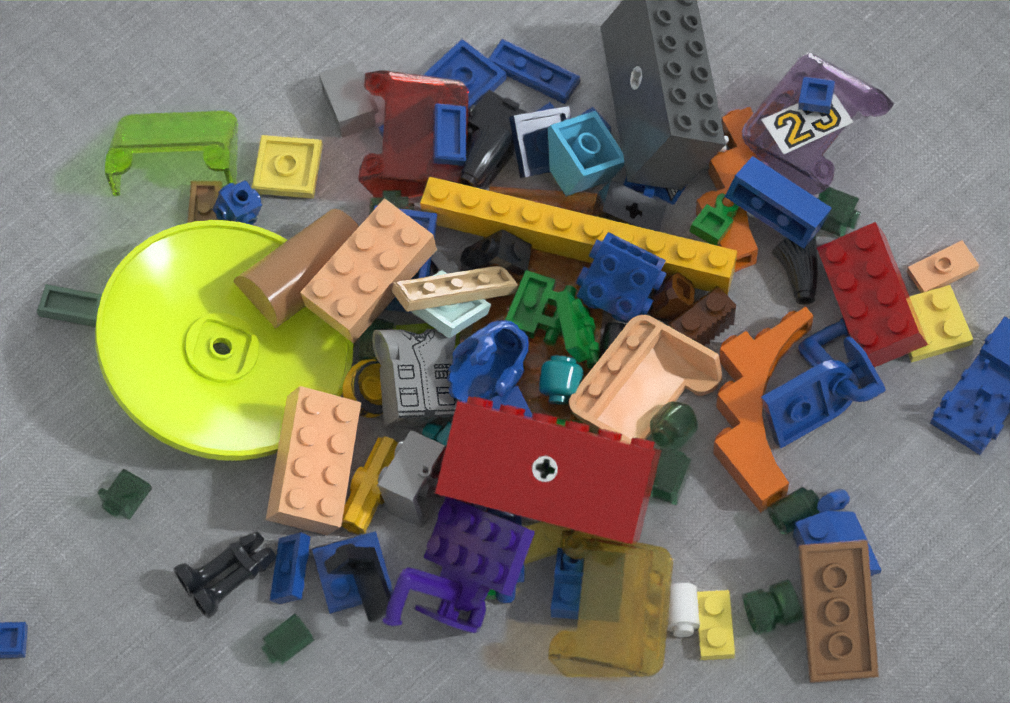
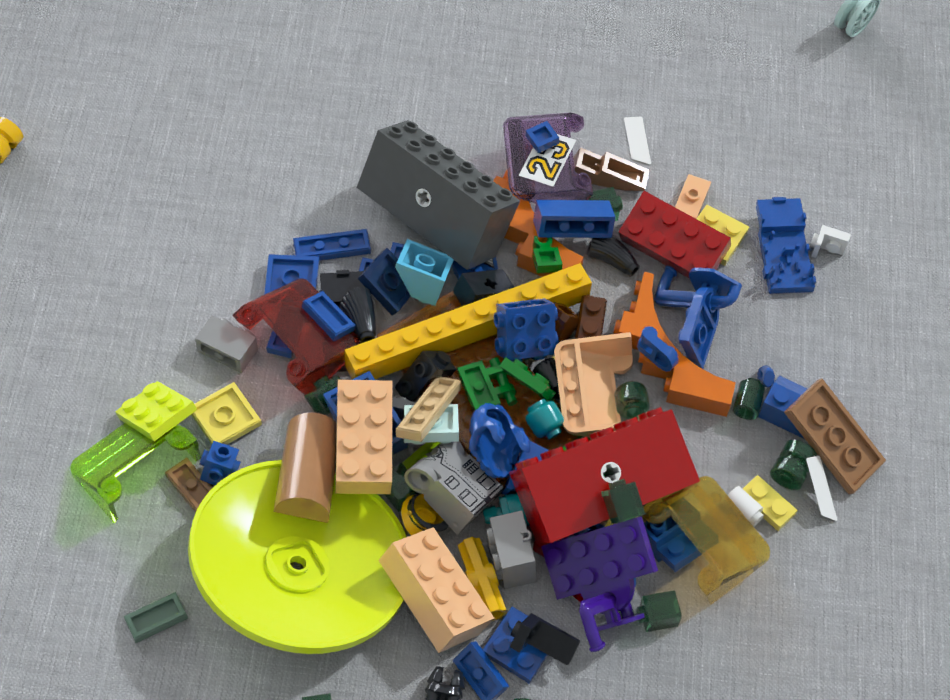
camera: 50 degrees left, 5 degrees down
none -> neon yellow plate [115,381,198,441]
none -> medium nougat slope [568,147,649,191]
none -> clear green brick [601,479,645,524]
none -> white sticker [624,117,651,164]
none -> clear green brick [636,590,682,632]
none -> blue plate [637,326,678,372]
none -> white sticker [806,456,837,521]

